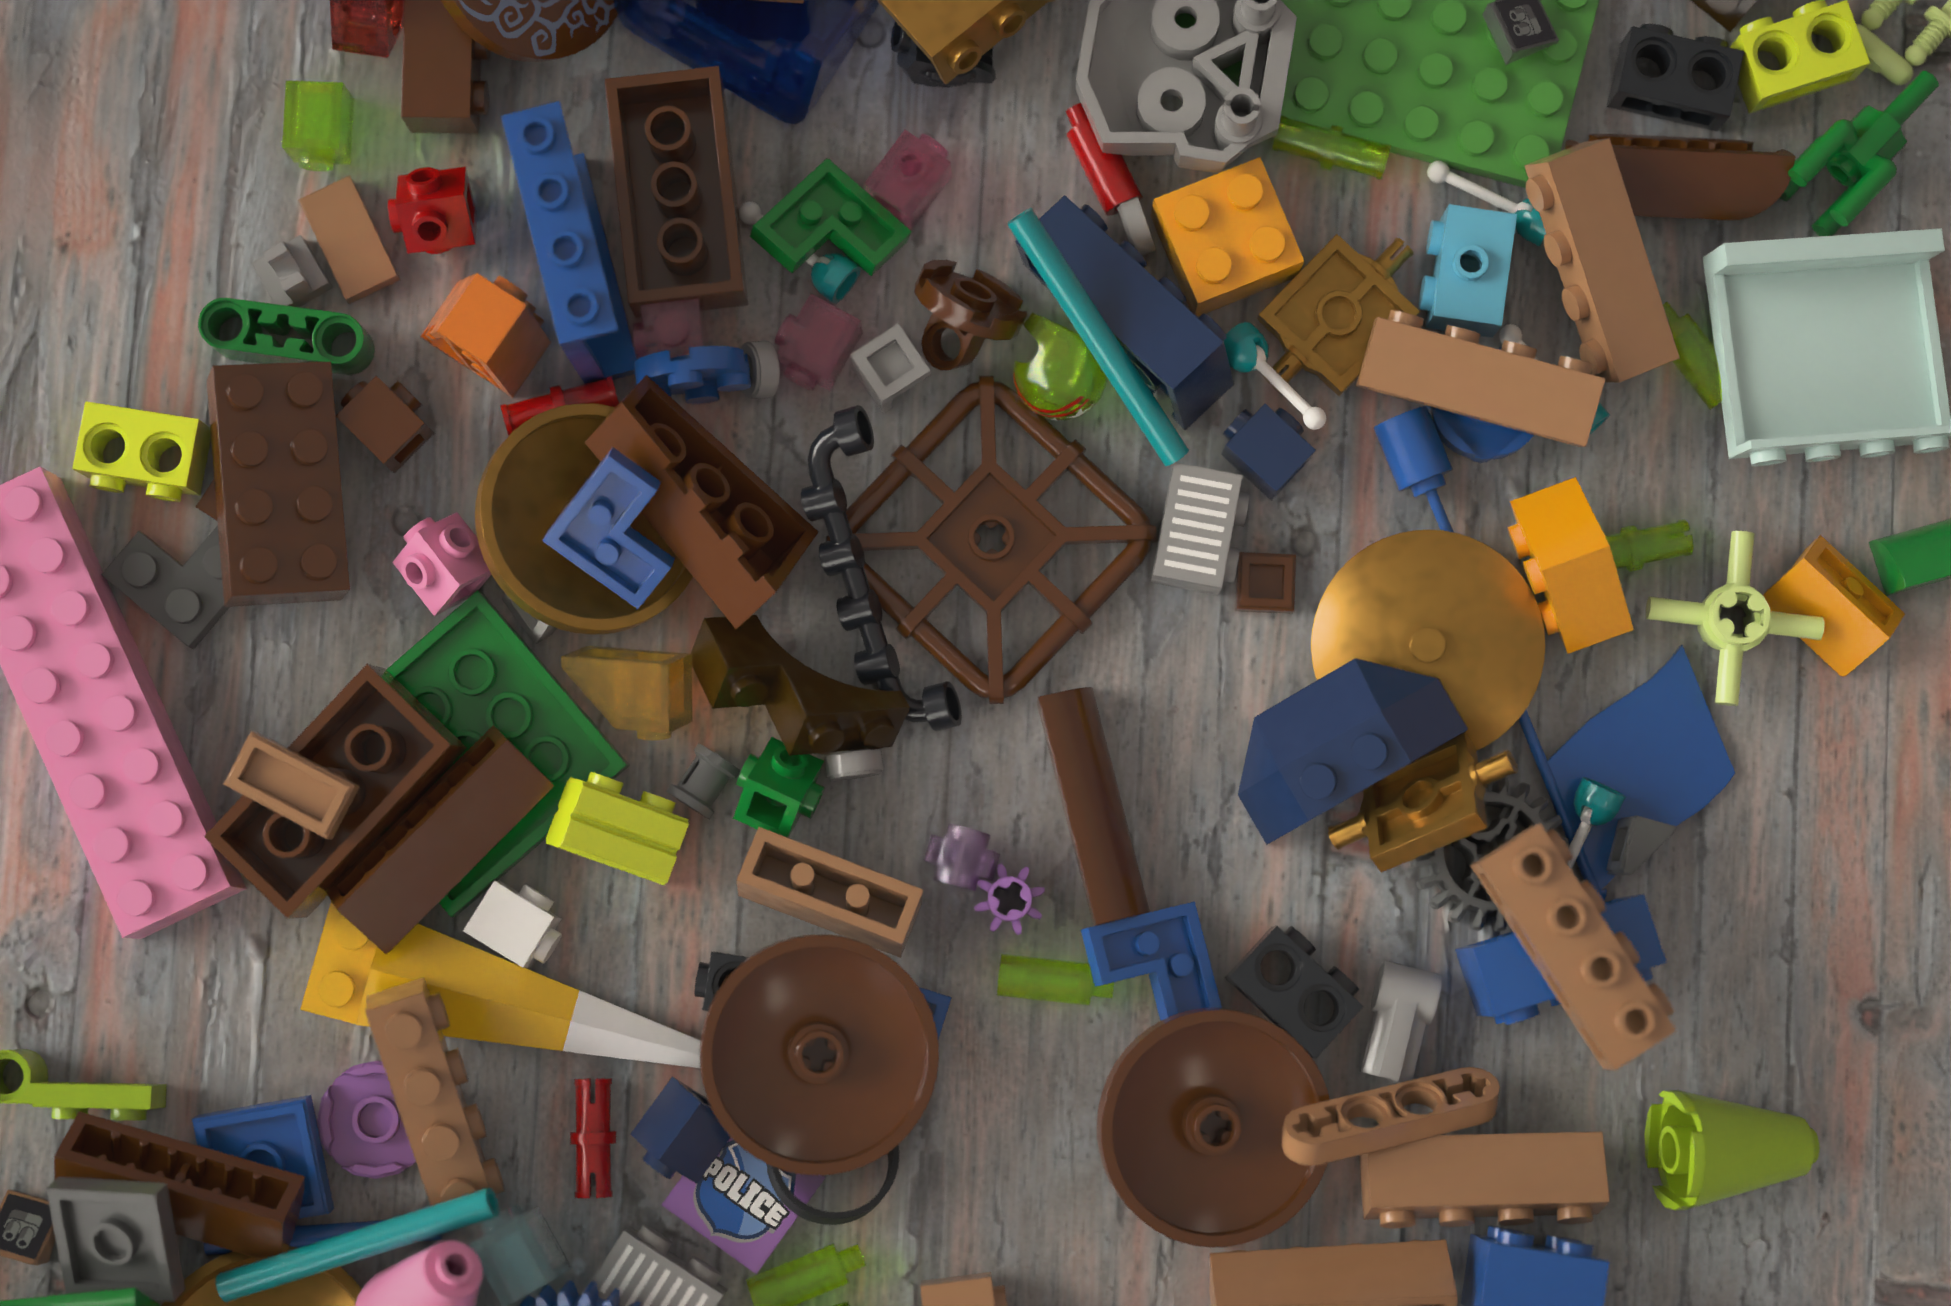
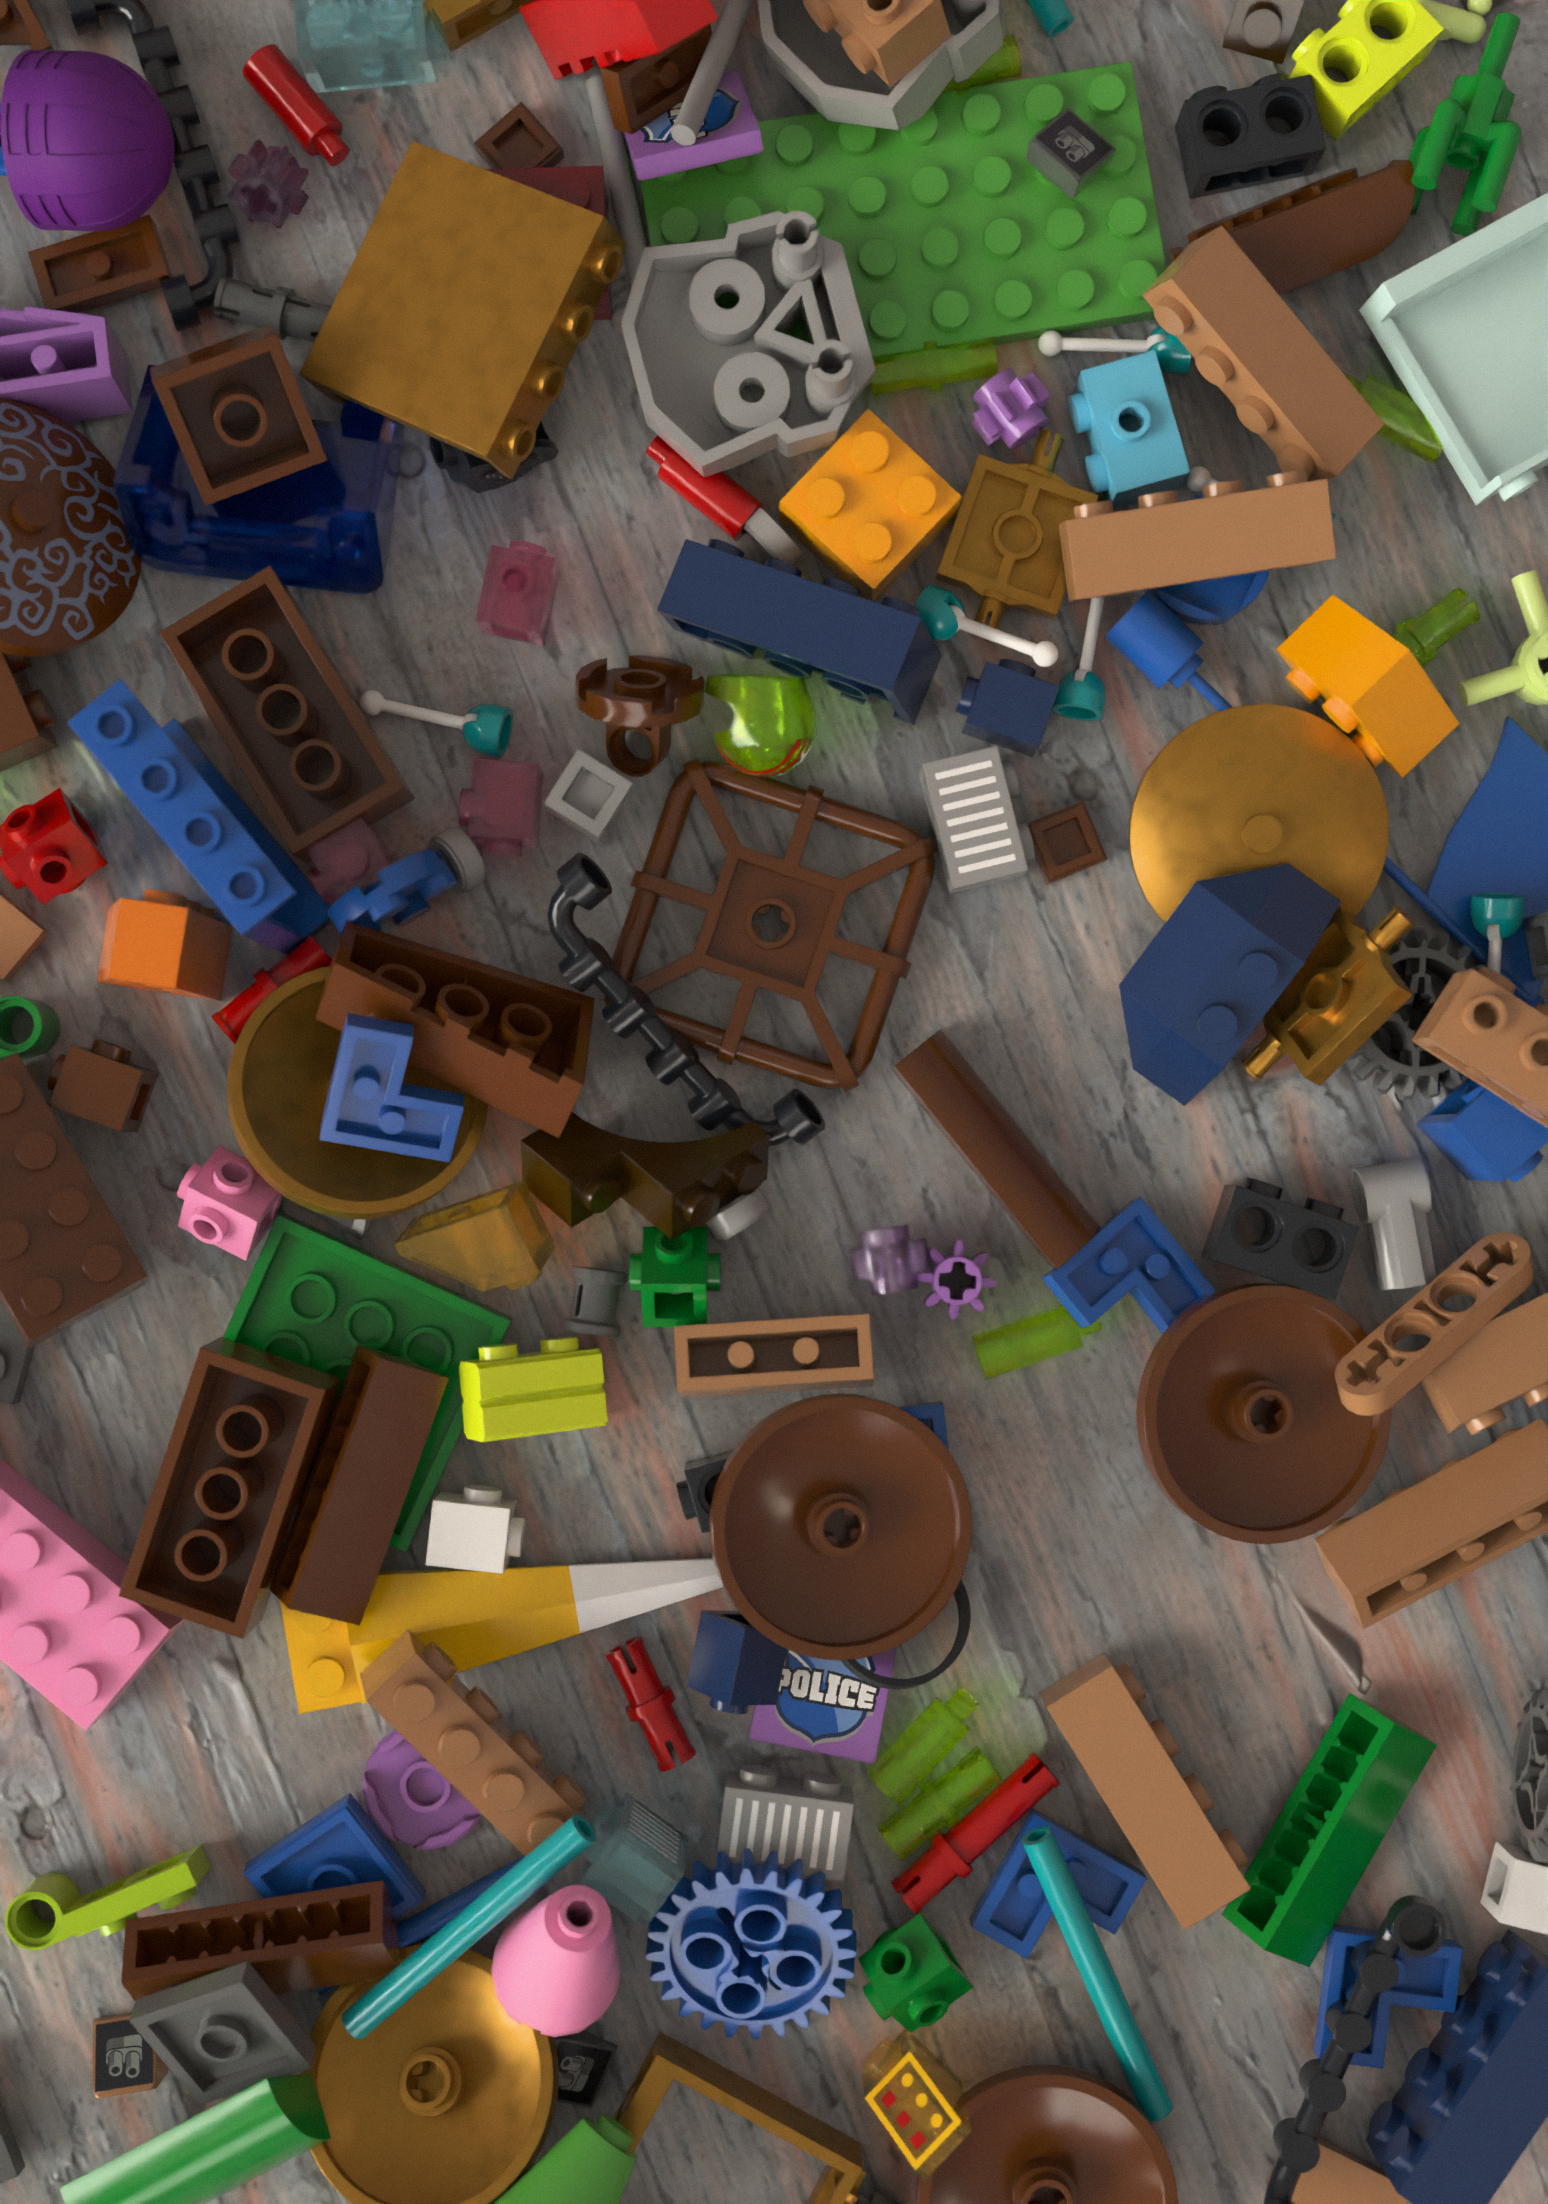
camera: 30 degrees left, 5 degrees up
medium nougat tile [224,731,360,839] -> none
green plate [750,157,912,276] -> none
teal piece [1007,208,1189,466] -> none
none -> medium lavender gear [971,368,1051,450]
none -> teal hinge [1052,596,1106,721]

